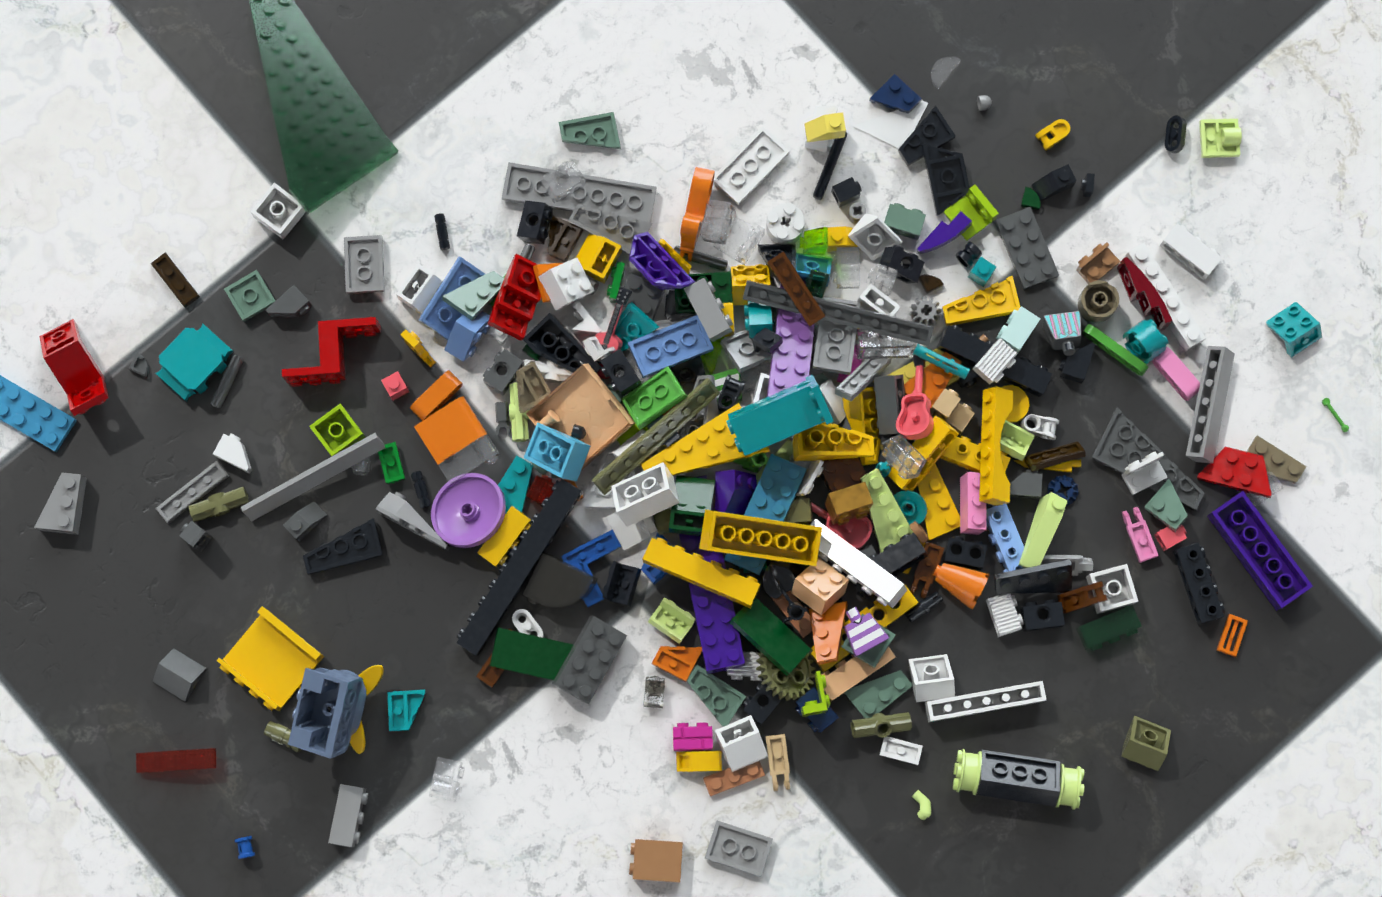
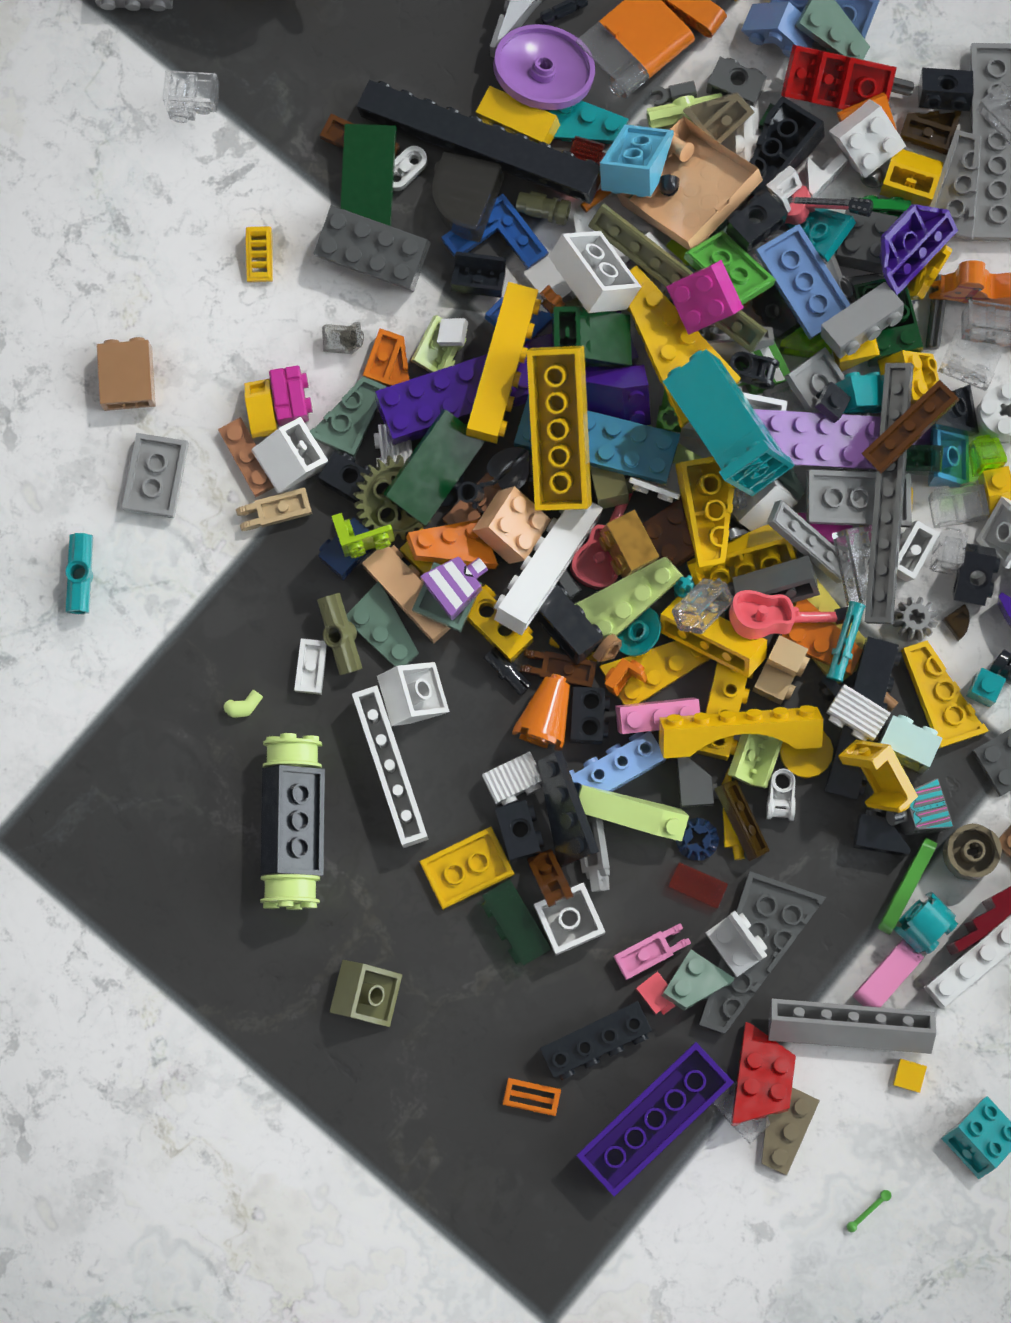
camera: 85 degrees right, 0 degrees up
teal wing [387,690,426,732] -> none
none -> yellow slope [246,226,273,282]
none -> yellow tile [419,827,515,910]
none -> white tile [437,318,468,346]
none -> olive axle [516,191,571,226]
none -> dark orange plate [540,285,566,315]
none -> orange bracket [605,658,648,697]
none -> dark pink brick [666,260,744,335]
none -> clear red tile [668,862,728,909]
none -> yellow panel [838,740,918,813]
none -> yellow tile [893,1059,927,1093]

